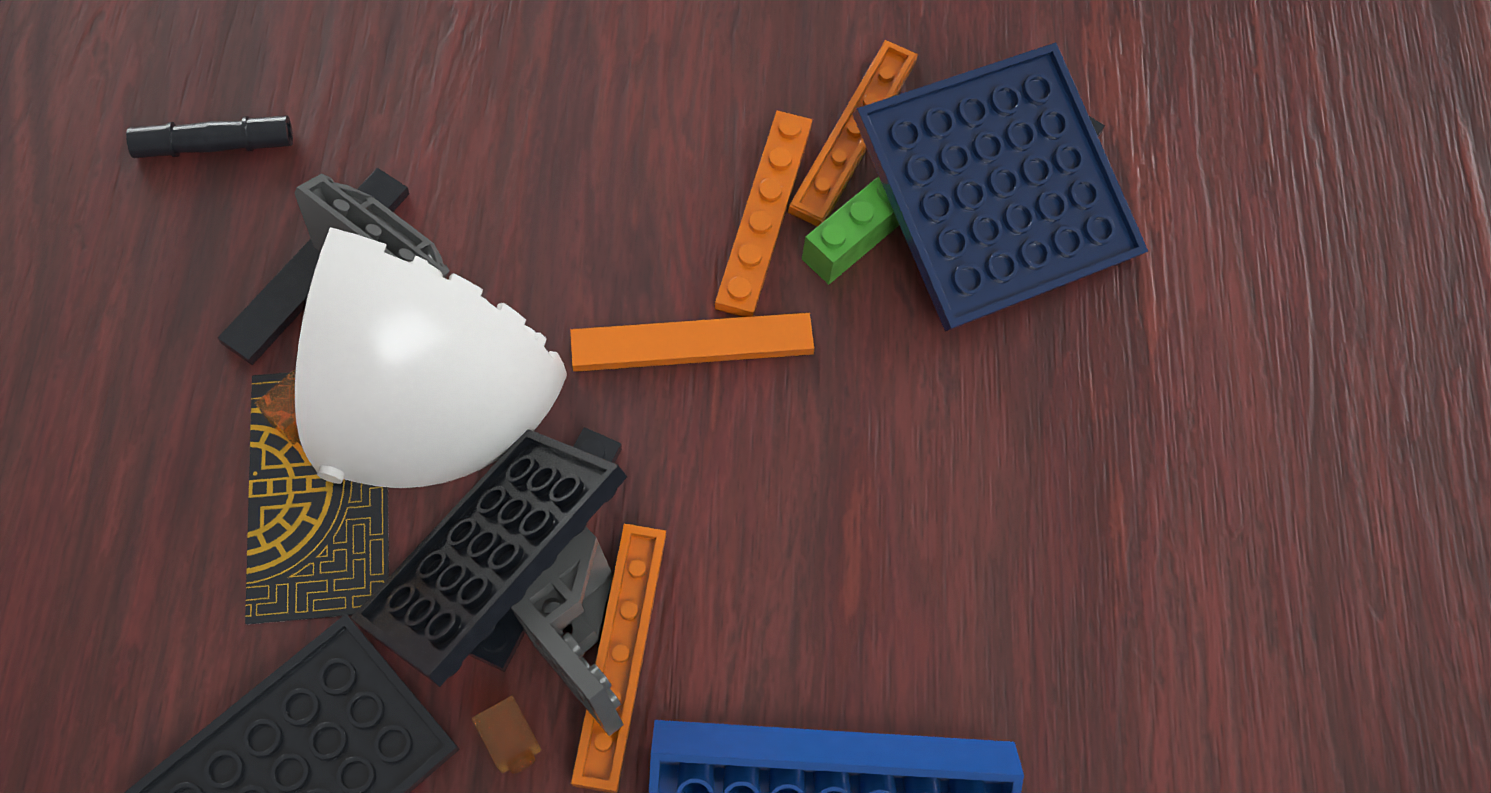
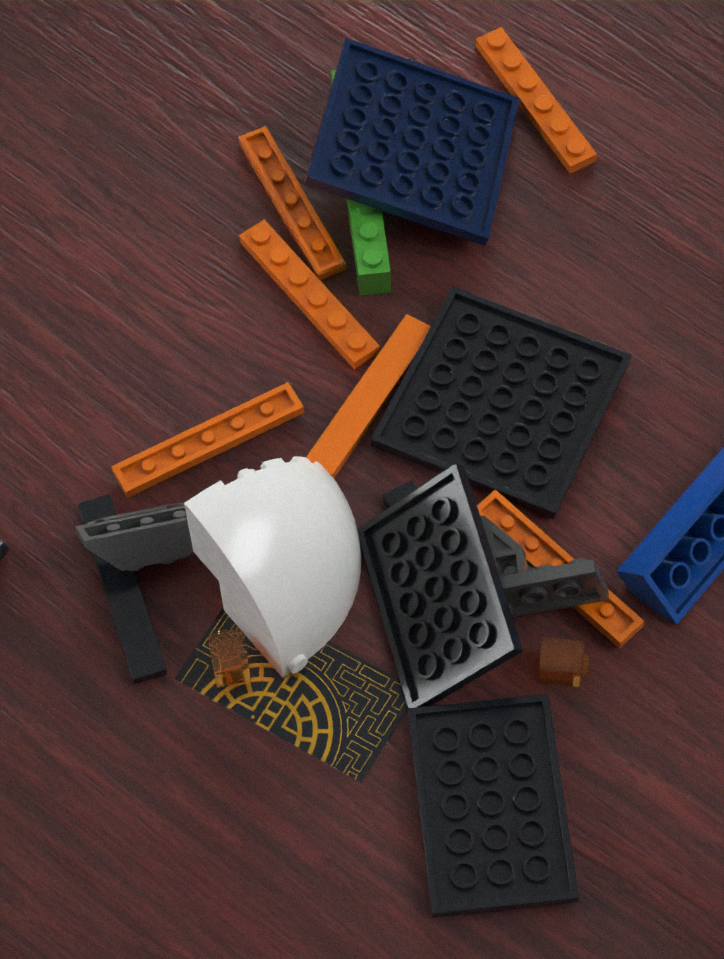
camera: 45 degrees left, 5 degrees down
none -> orange plate [111,382,304,498]
none -> black plate [371,286,632,519]
none -> orange plate [475,27,597,174]

